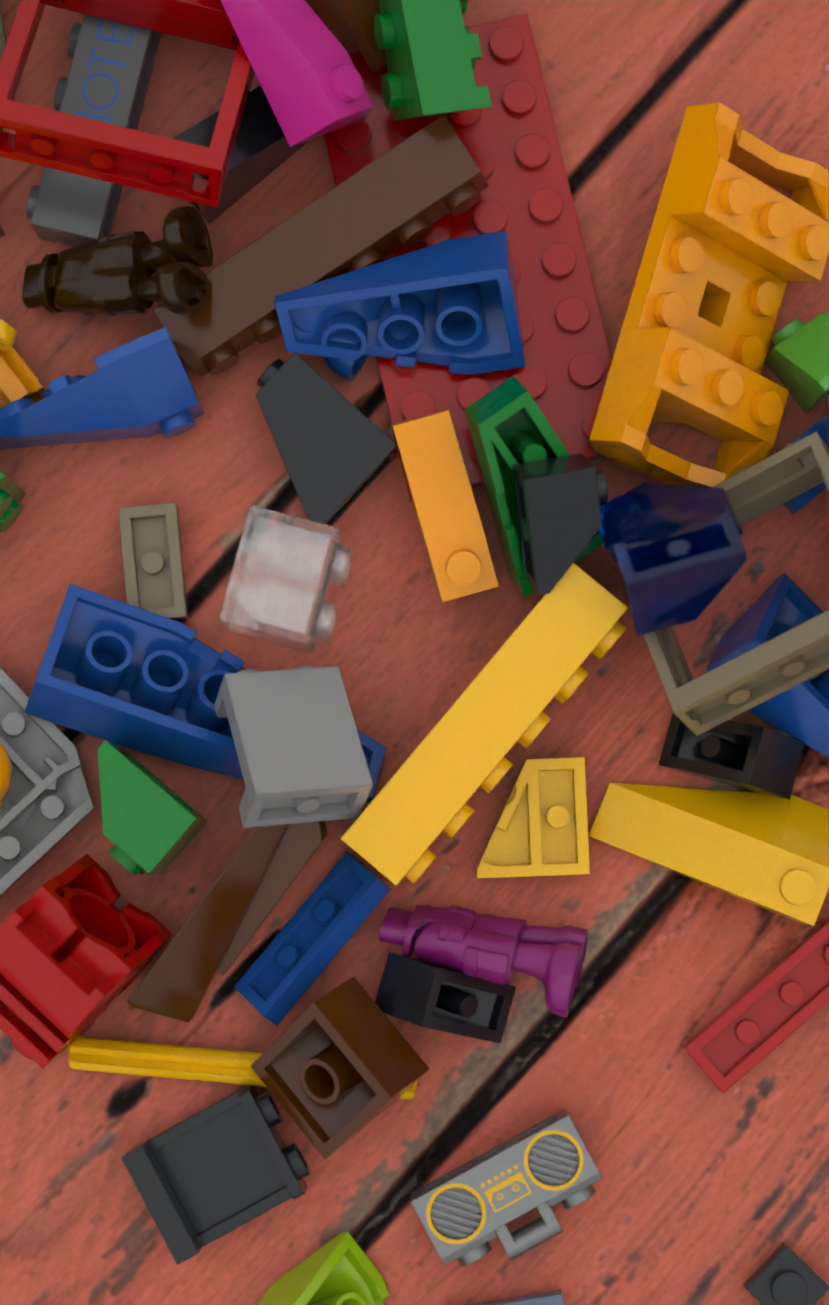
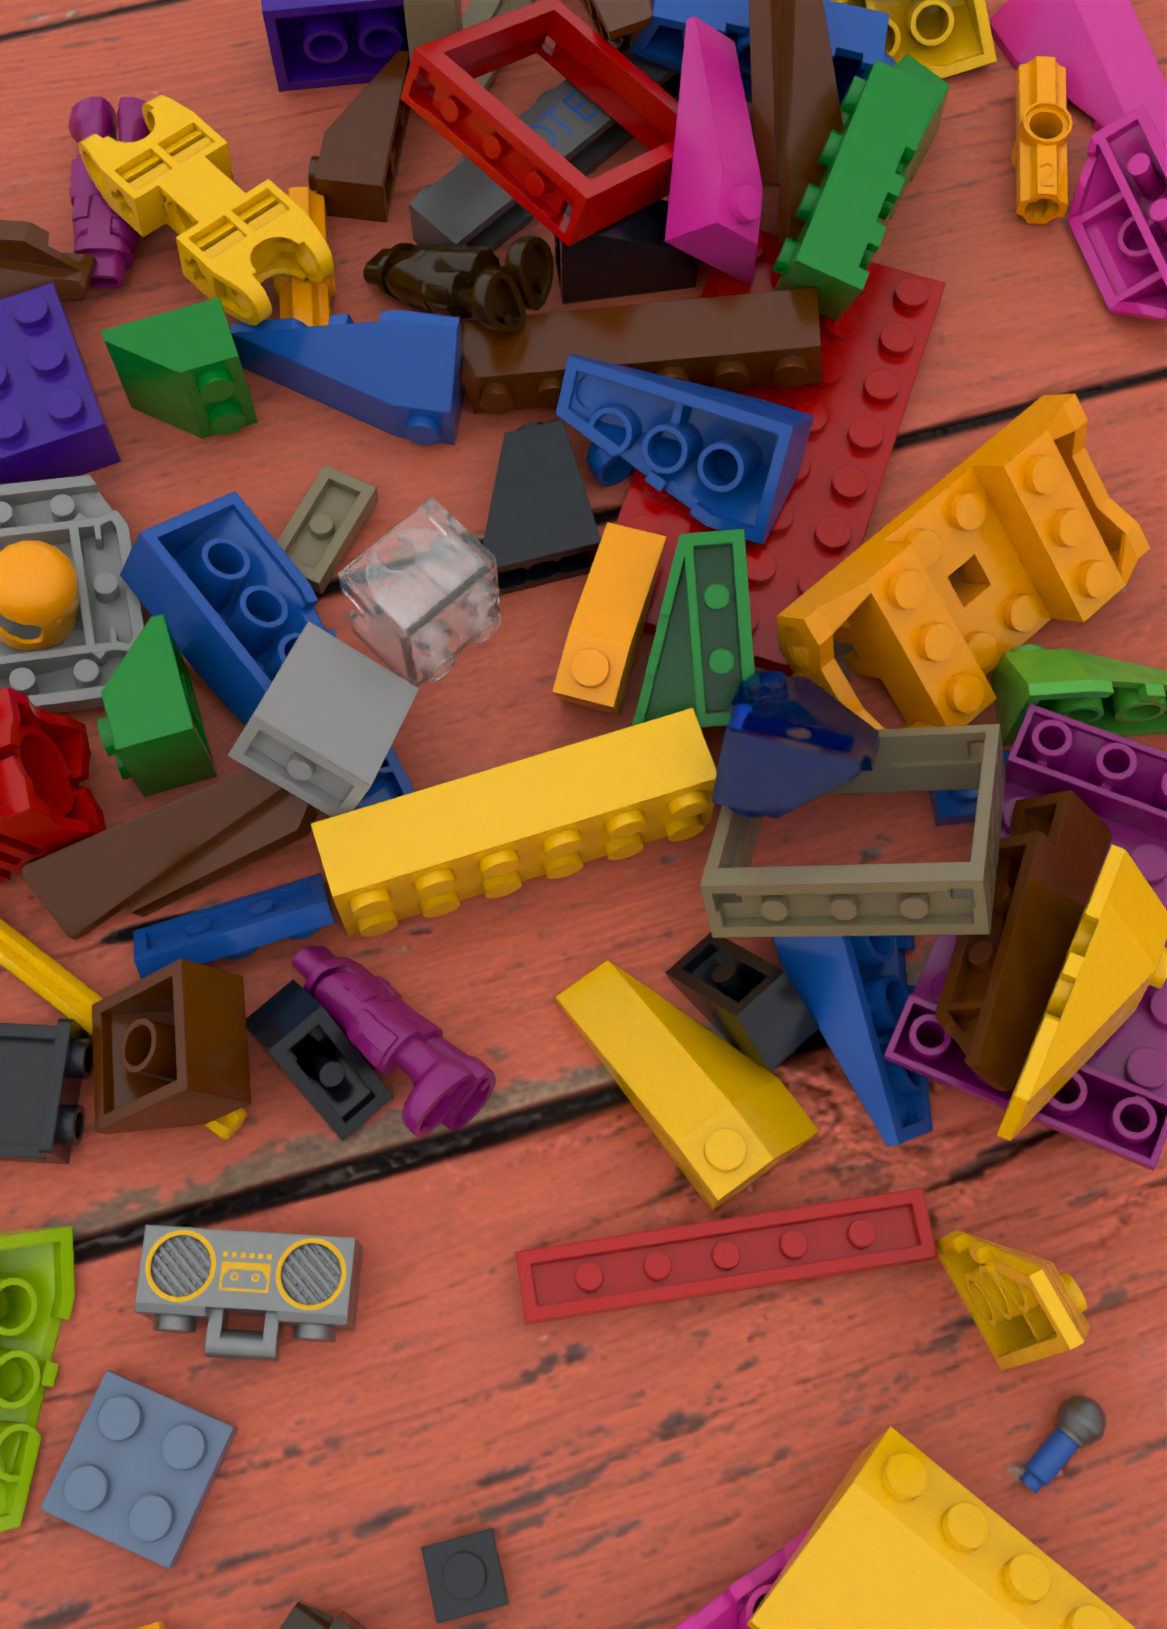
camera: 30 degrees right, 15 degrees down
yellow wing [476,757,590,879] -> none
black slope [512,453,608,595] -> none

